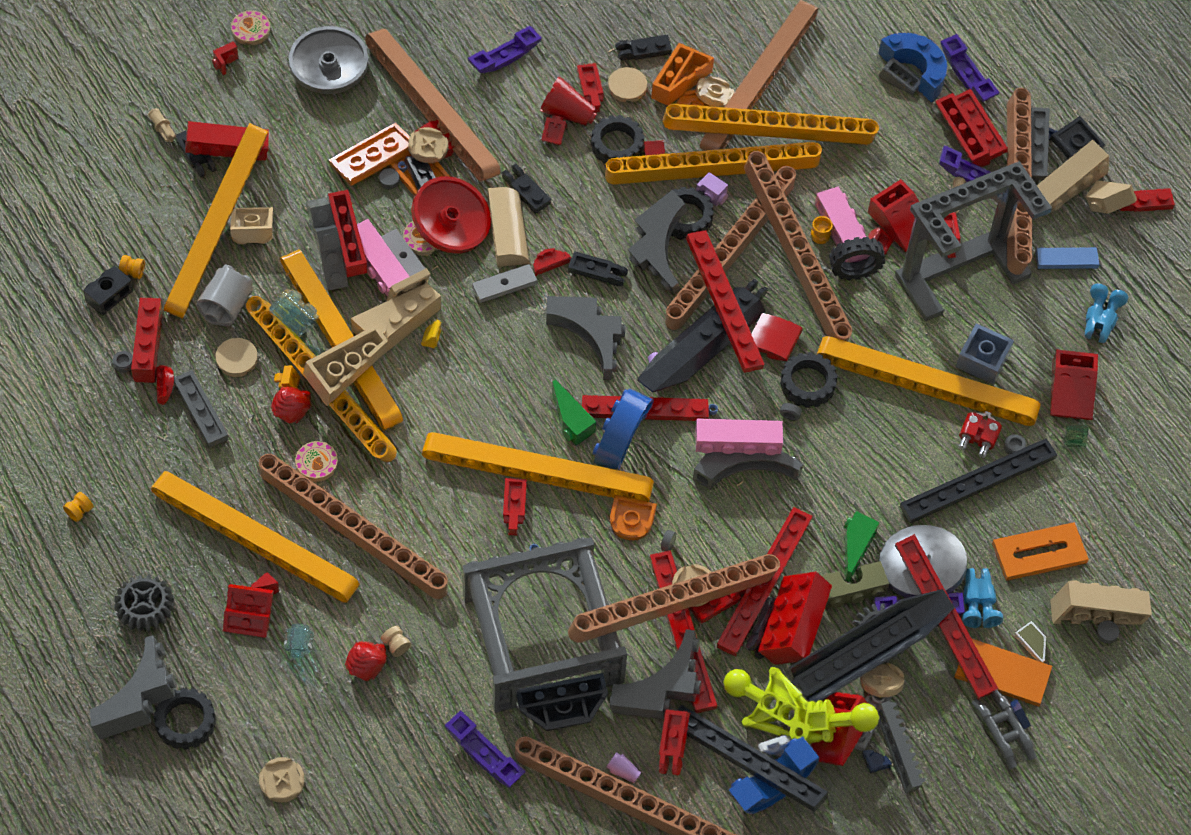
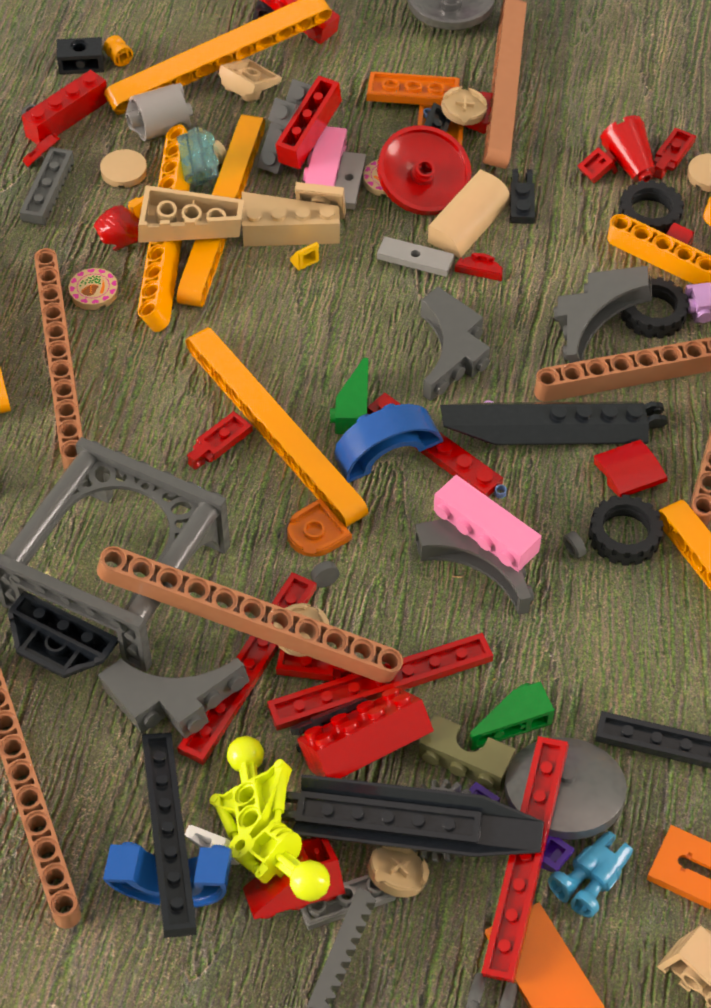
camera: 45 degrees right, 5 degrees down
dark grey tile [379,168,399,189] -> none
dark purple slope [468,26,542,73] -> none
black hinge [568,251,628,287] -> none
lavender cone [606,752,641,783] -> none
red hinge [659,710,690,776] -> none
red plate [686,230,765,373] -> none
dark blue tile [862,750,892,774] -> none
olive tile [1014,621,1046,663] -> none

